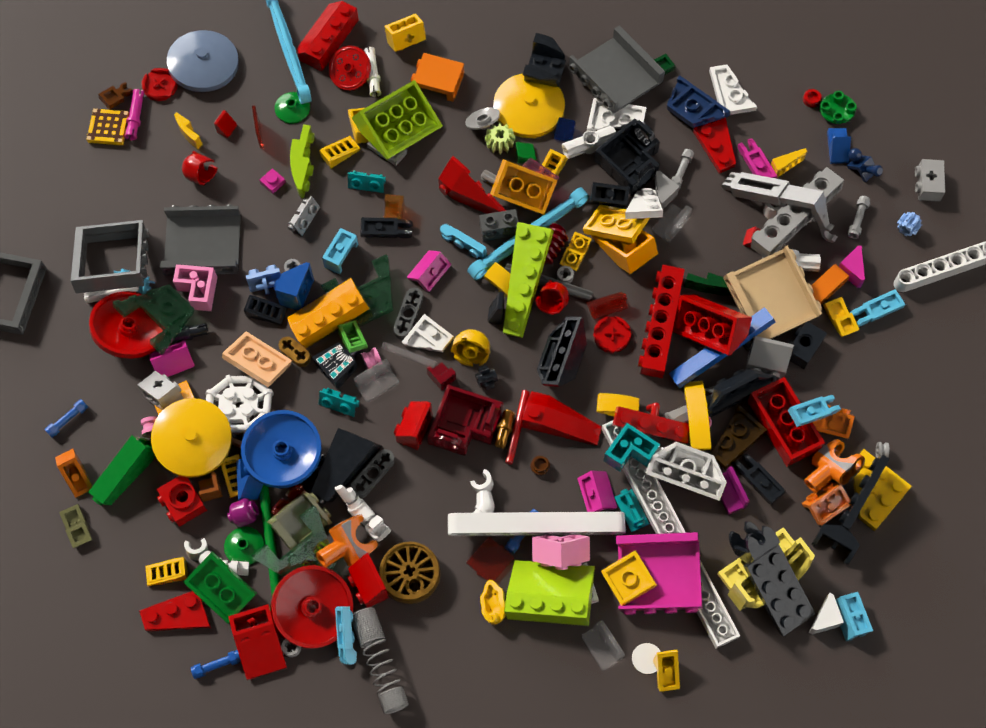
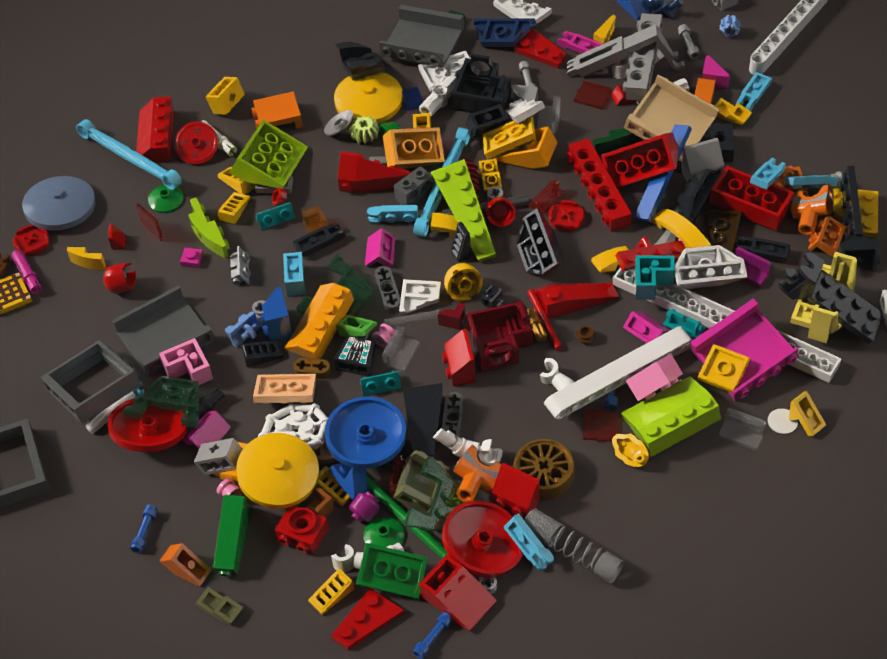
camera: 30 degrees left, 15 degrees down
none -> red tile [272,188,287,206]
none -> clear red piece [574,81,612,110]
none -> medium azure hinge [784,175,838,189]

